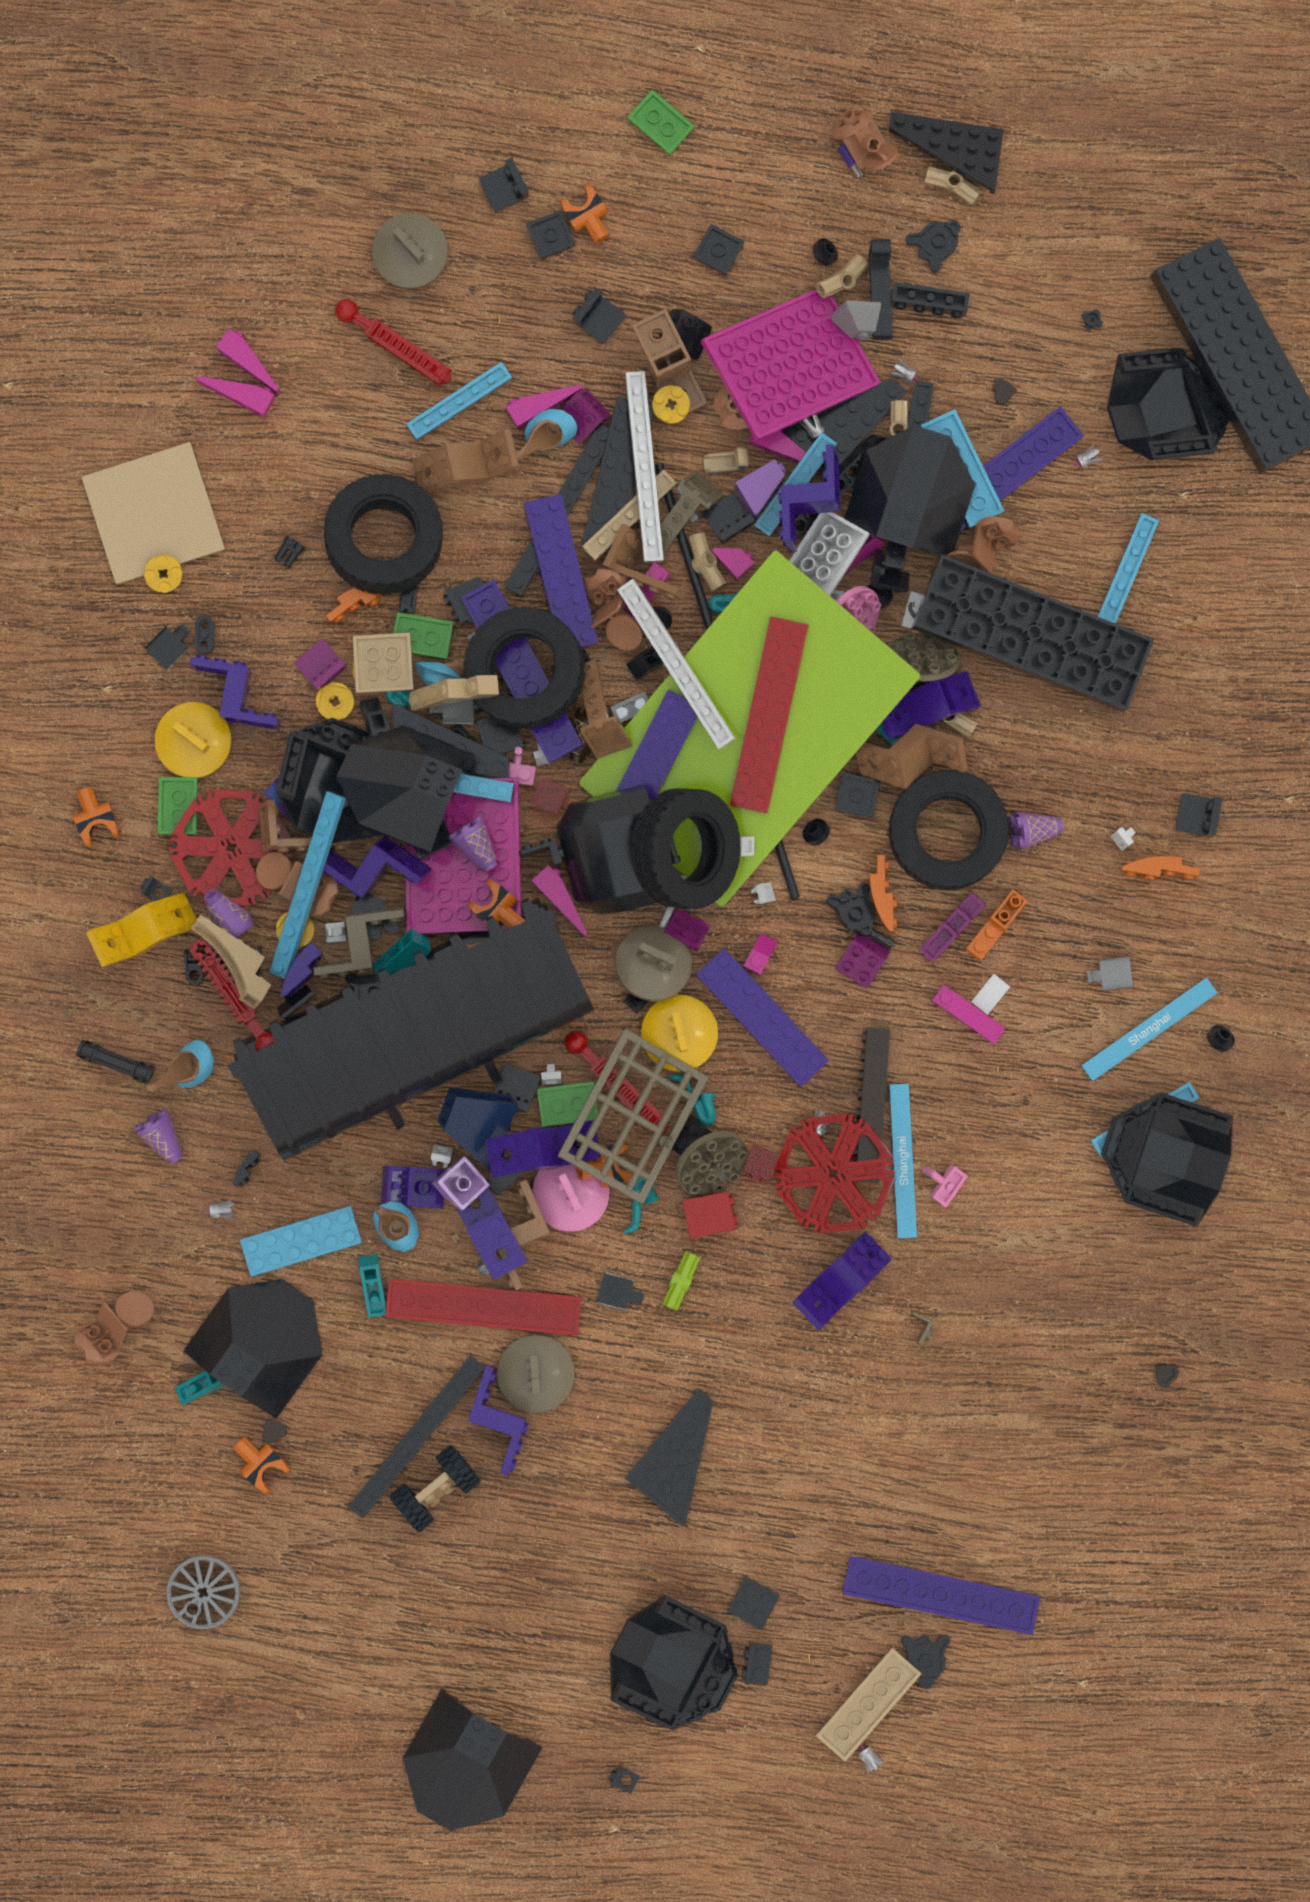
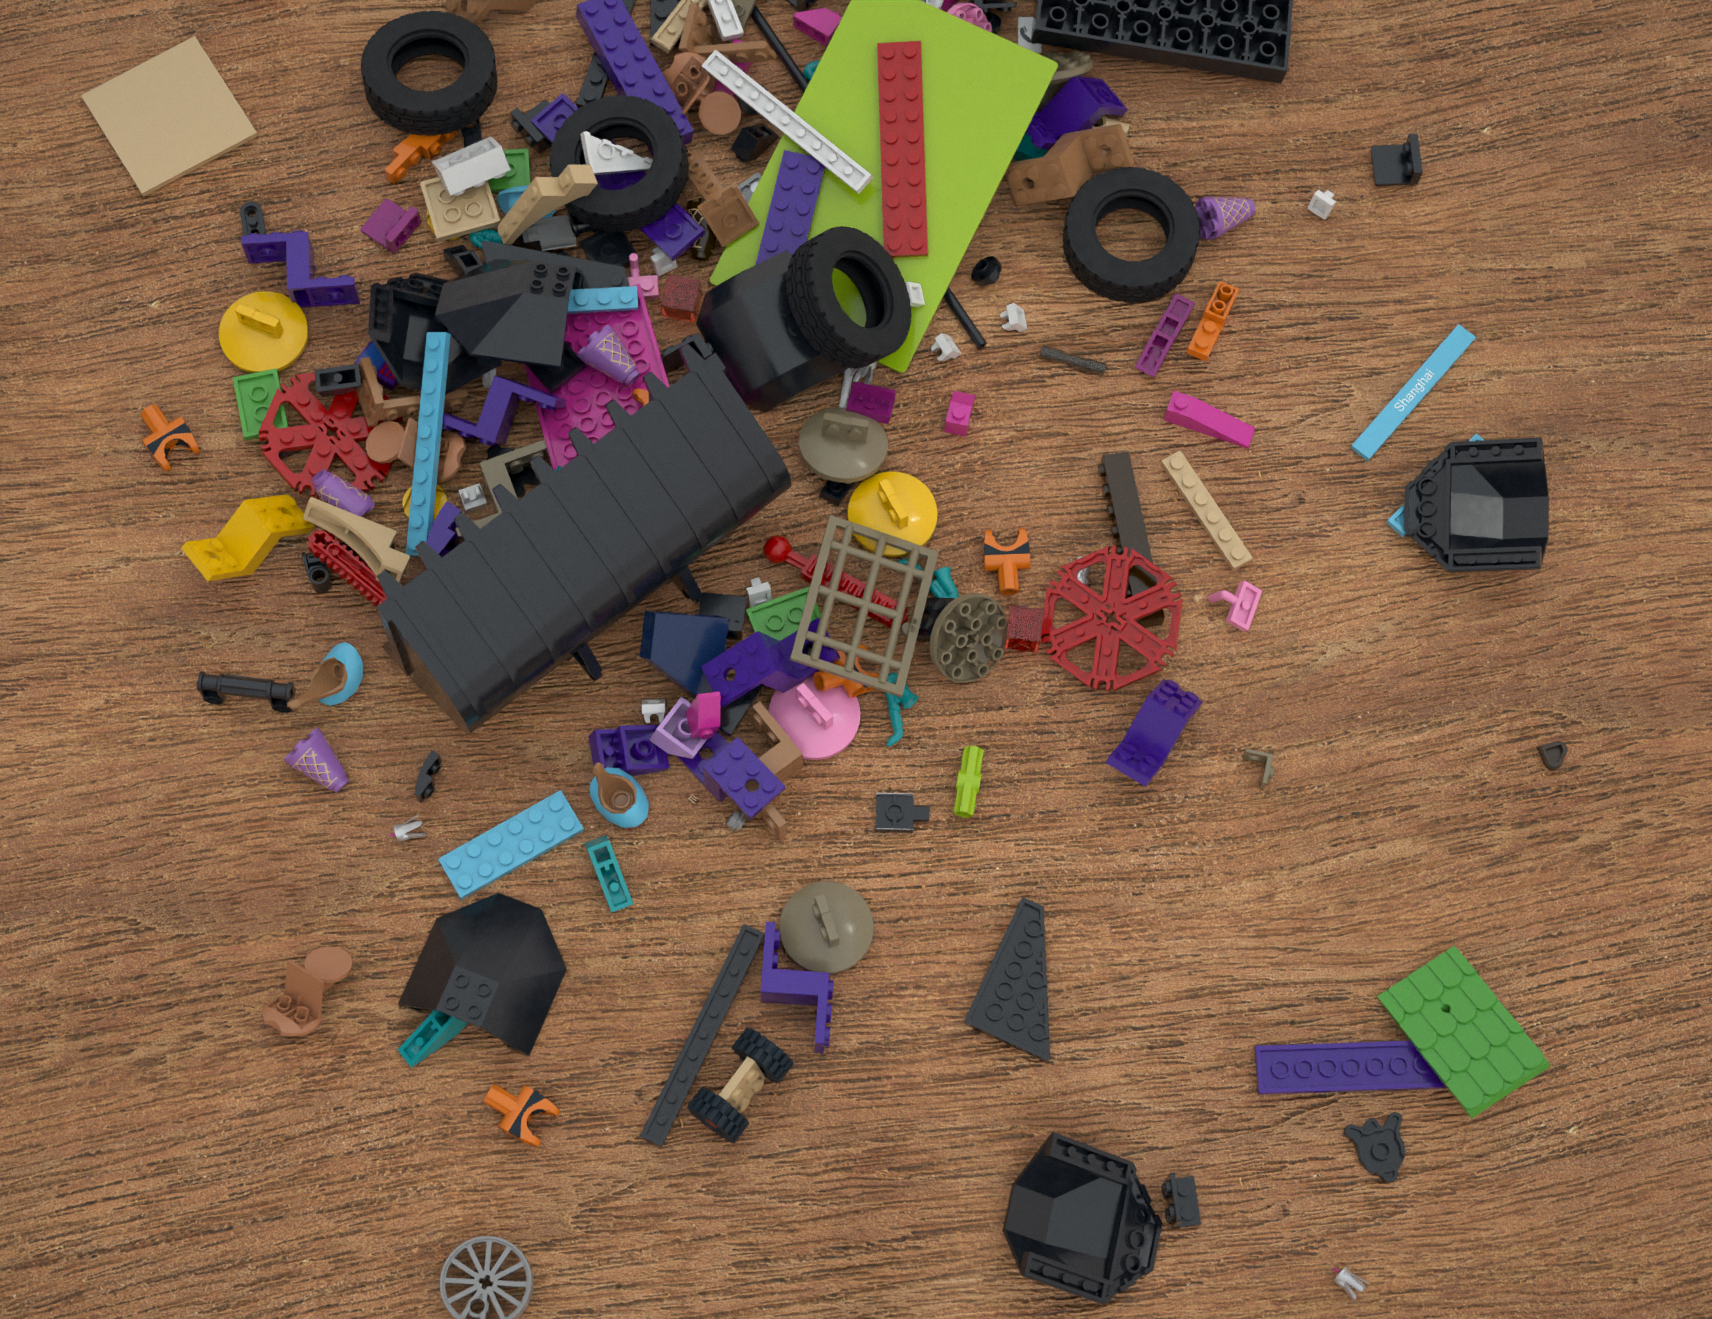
camera: 15 degrees left, 15 degrees down
black bracket [140,876,172,901] -> none
yellow plate [144,554,182,593] -> none
black piece [145,624,190,670] -> none
dark brown tile [263,1420,287,1444] -> none
black piece [274,535,306,569] -> none
yellow plate [316,682,354,720] -> none
red plate [385,1278,581,1336] -> none
red brick [682,1191,738,1239] -> none
tan piece [689,532,726,591] -> none
dark purple brick [696,948,829,1087] -> none
black plate [727,1577,780,1630] -> none
tan plate [816,1647,922,1762] -> none
black tile [826,883,876,937] -> none
black plate [835,773,880,818] -> none
magenta bracket [835,933,891,988] -> none
orange slope [869,855,897,933] -> none
medium azure tile [889,1084,917,1238] -> none
white sticker [971,974,1010,1015] -> none
light grey piece [1087,956,1133,991] -> none
orange slope [1120,856,1200,881] -> none
black plate [1207,1025,1235,1052] -> none
none -> black slope [314,364,362,397]
none -> white slope [432,137,510,196]
none -> white wing [580,131,653,175]
none -> dark pink slope [686,691,721,739]
none -> orange connector [983,528,1030,595]
none -> white tile [1000,303,1027,332]
none -> tan plate [1161,451,1253,571]
none -> bright green piece [1377,945,1550,1119]

